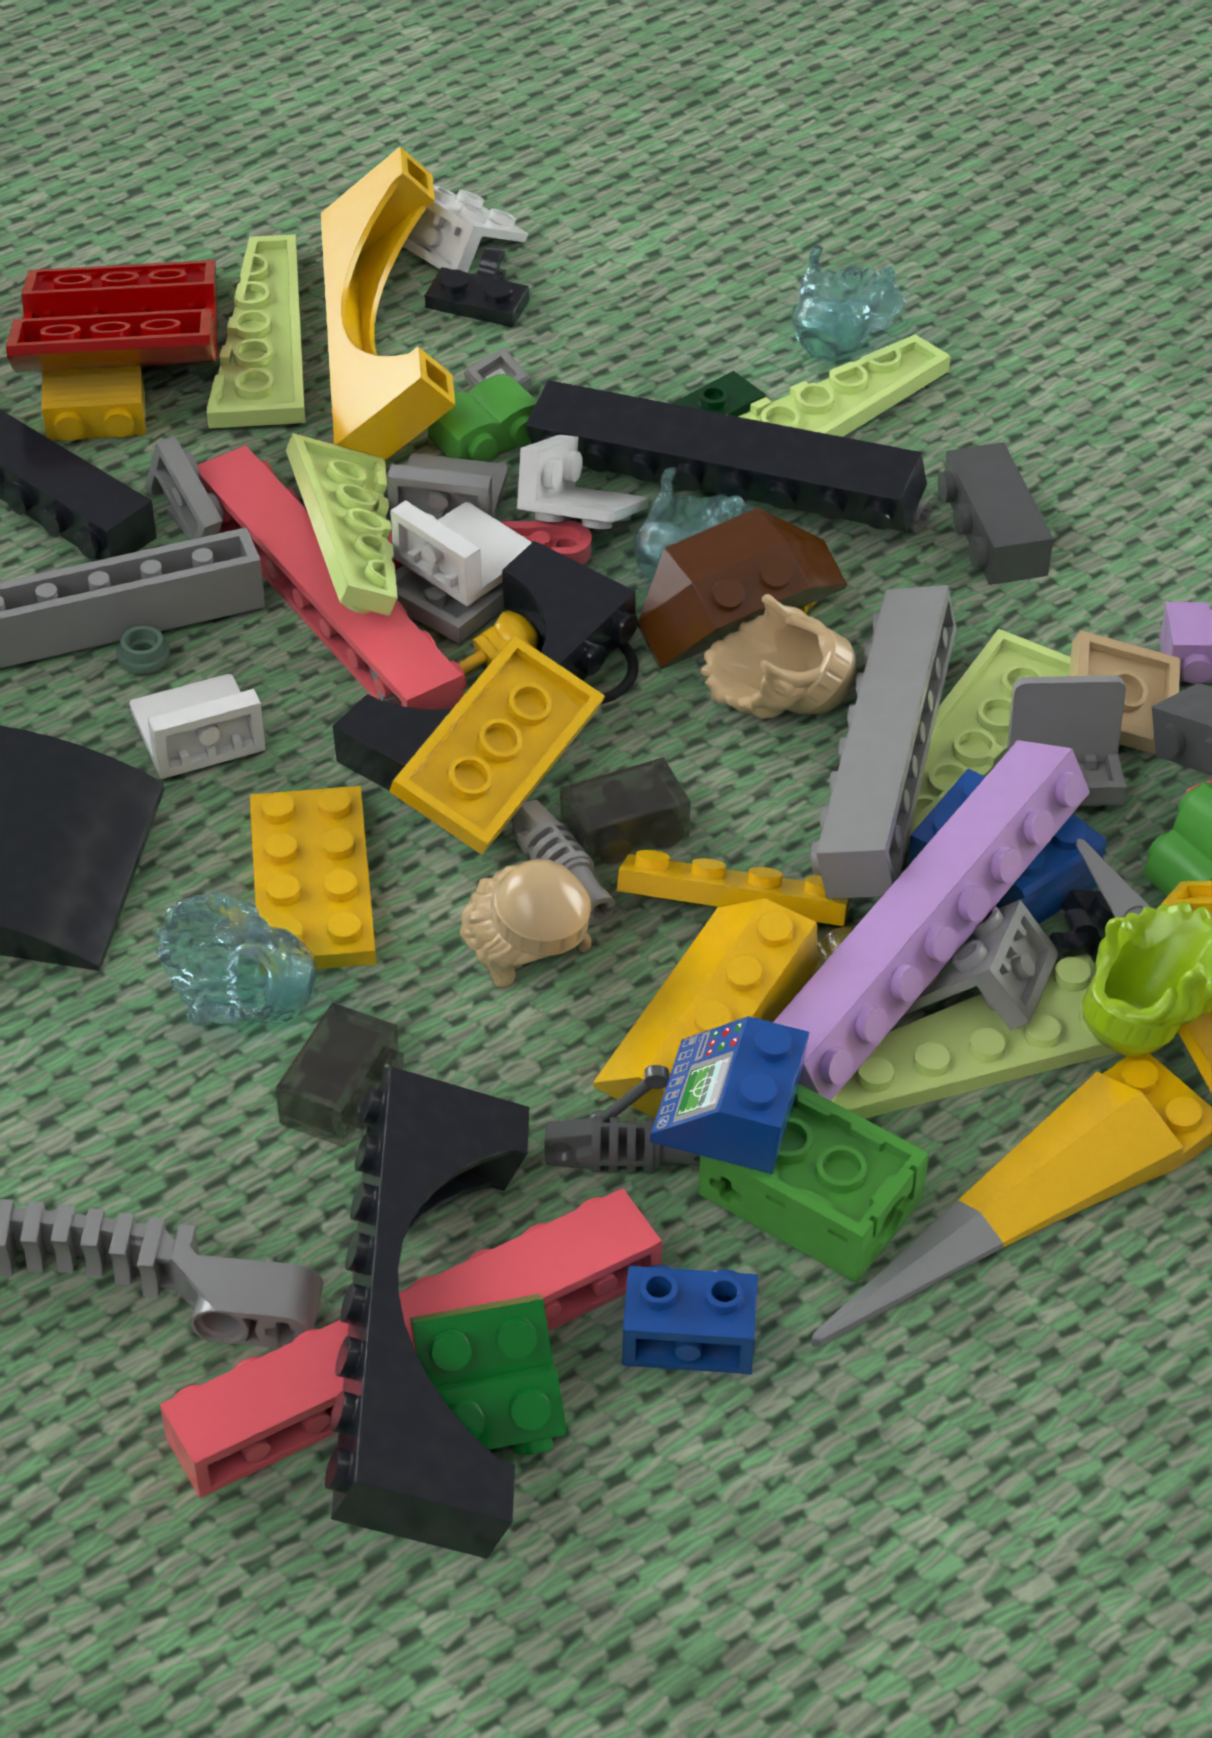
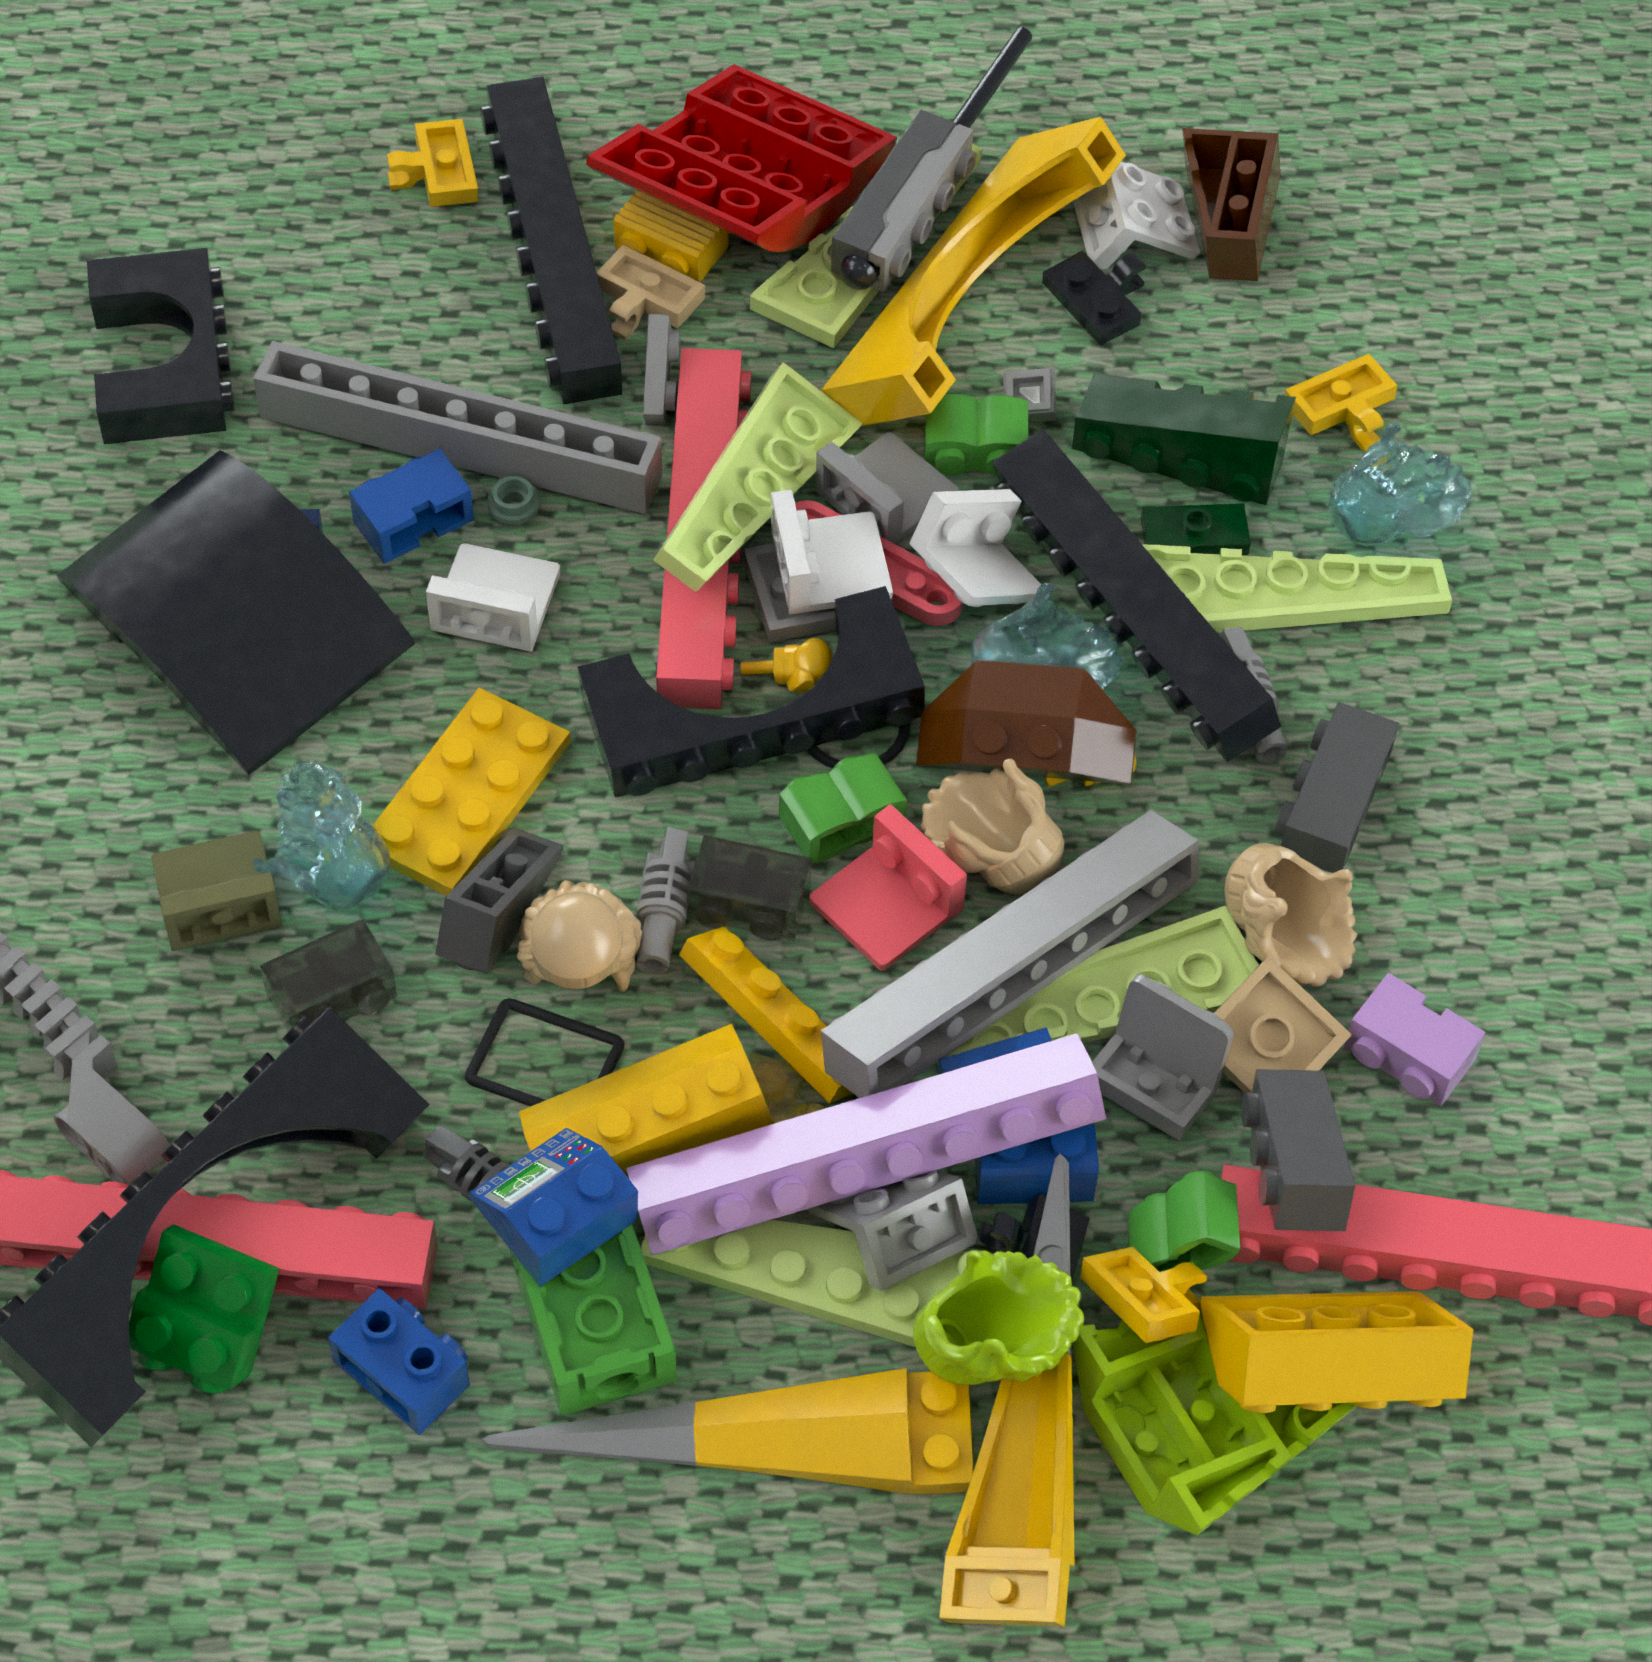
camera: 35 degrees right, 10 degrees up
yellow plate [389,635,605,855] -> none
dark grey hinge [589,1065,669,1123] -> none
none -> olive bracket [151,831,282,951]
none -> blue brick [349,448,474,564]
none -> dark grey slope [435,827,564,973]
none -> black piece [465,998,625,1106]
none -> tan plate [596,245,705,340]
none -> bright green brick [779,753,907,863]
none -> coral bracket [809,804,967,971]
none -> piece [831,27,1032,292]
none -> dark green wedge [1072,374,1296,505]
none -> reddish brown wedge [1182,128,1281,281]
none -> tan hair [1224,843,1358,987]
none -> yellow plate [1284,354,1397,451]

